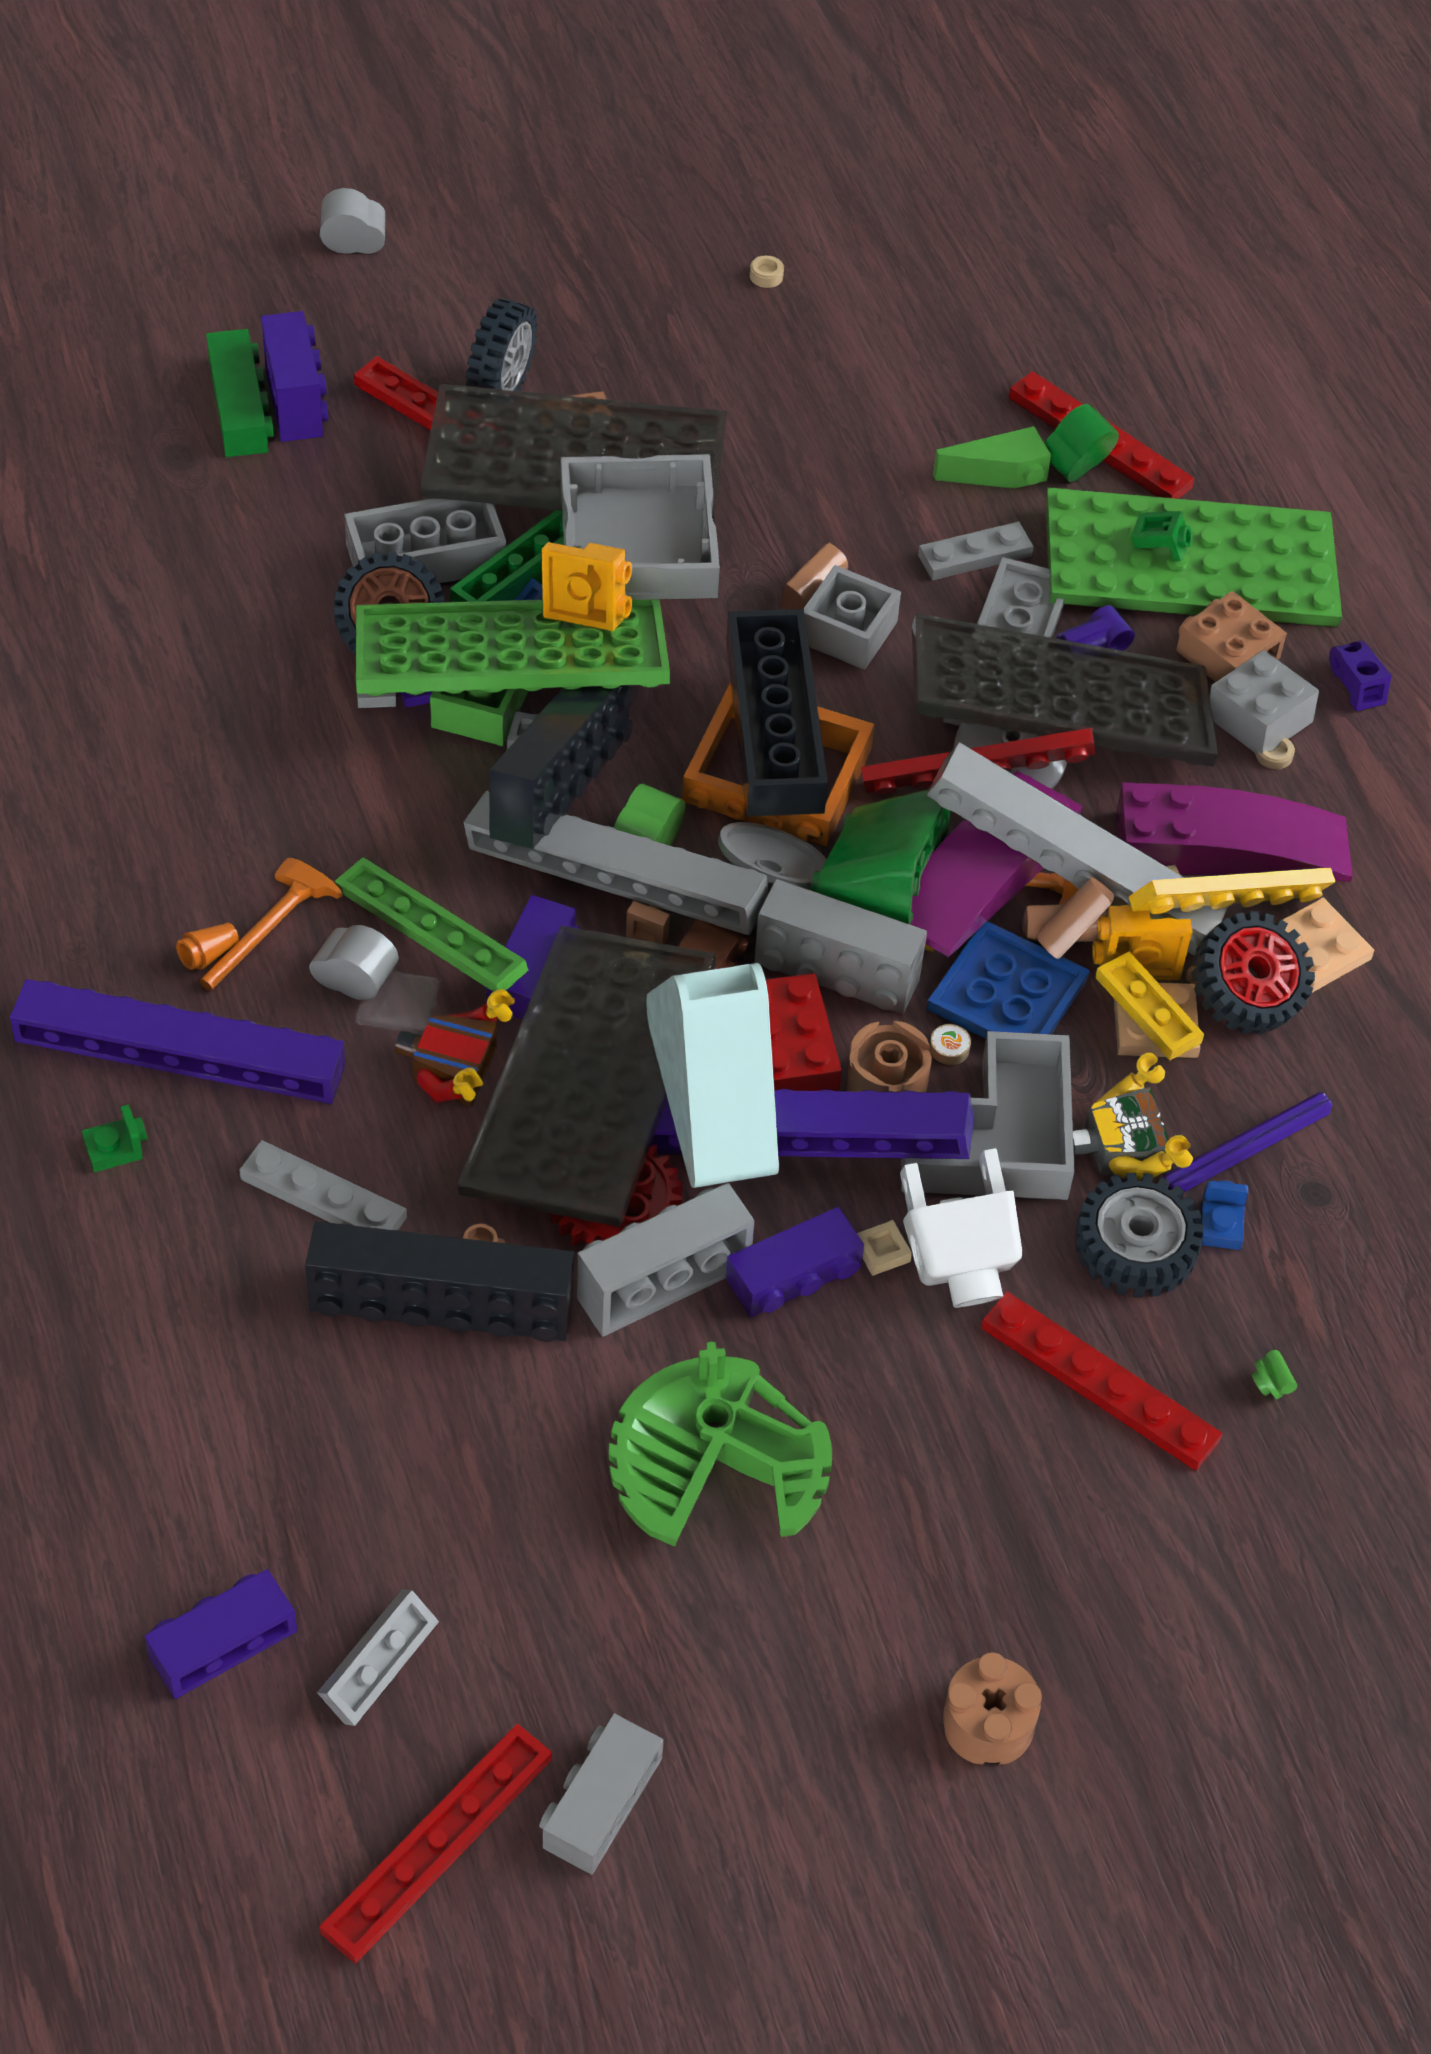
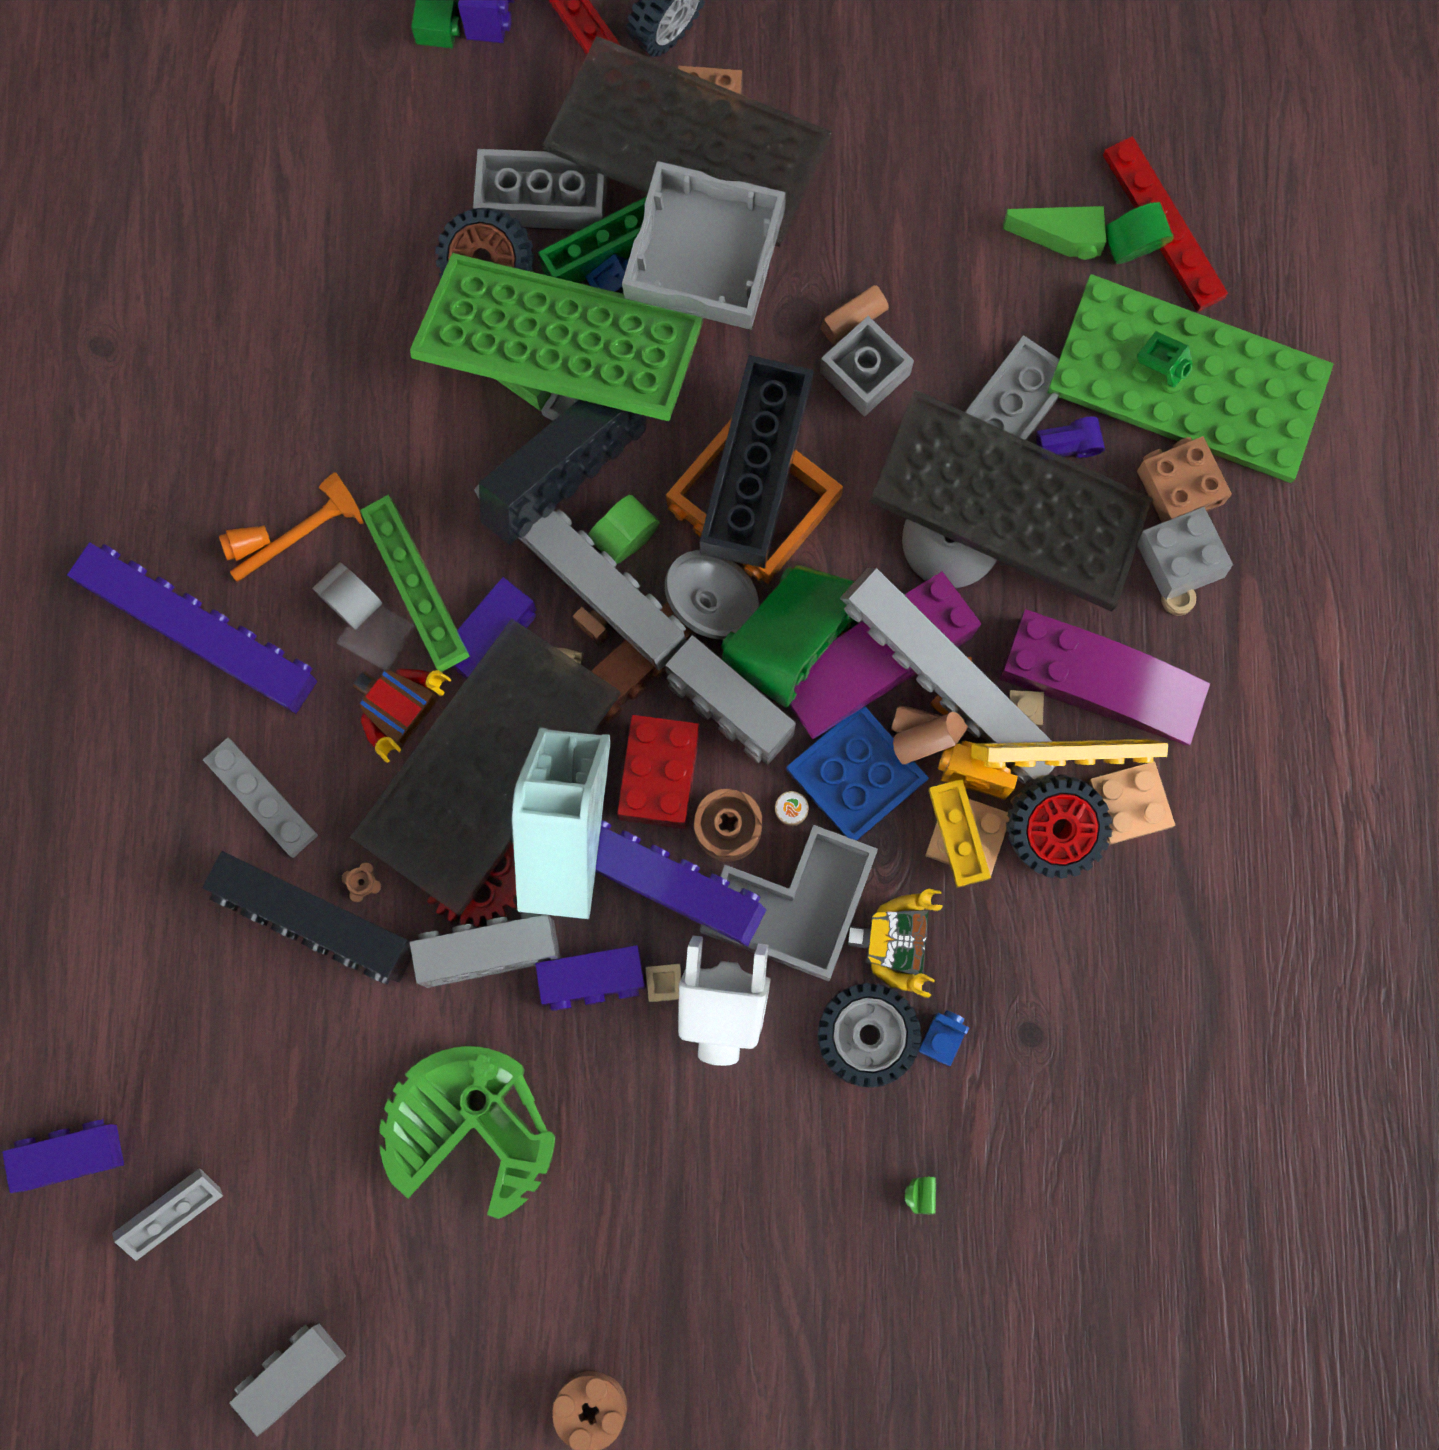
camera: 25 degrees right, 25 degrees up
green bracket [81,1104,147,1173] -> none
red plate [319,1723,552,1964] -> none
light orange plate [542,542,632,631] -> none
red plate [861,728,1095,795] -> none
light grey plate [918,522,1033,581] -> none
red plate [981,1291,1223,1471] -> none
dark purple axle [1162,1092,1333,1193] -> none
dark purple leg [1329,640,1392,711] -> none

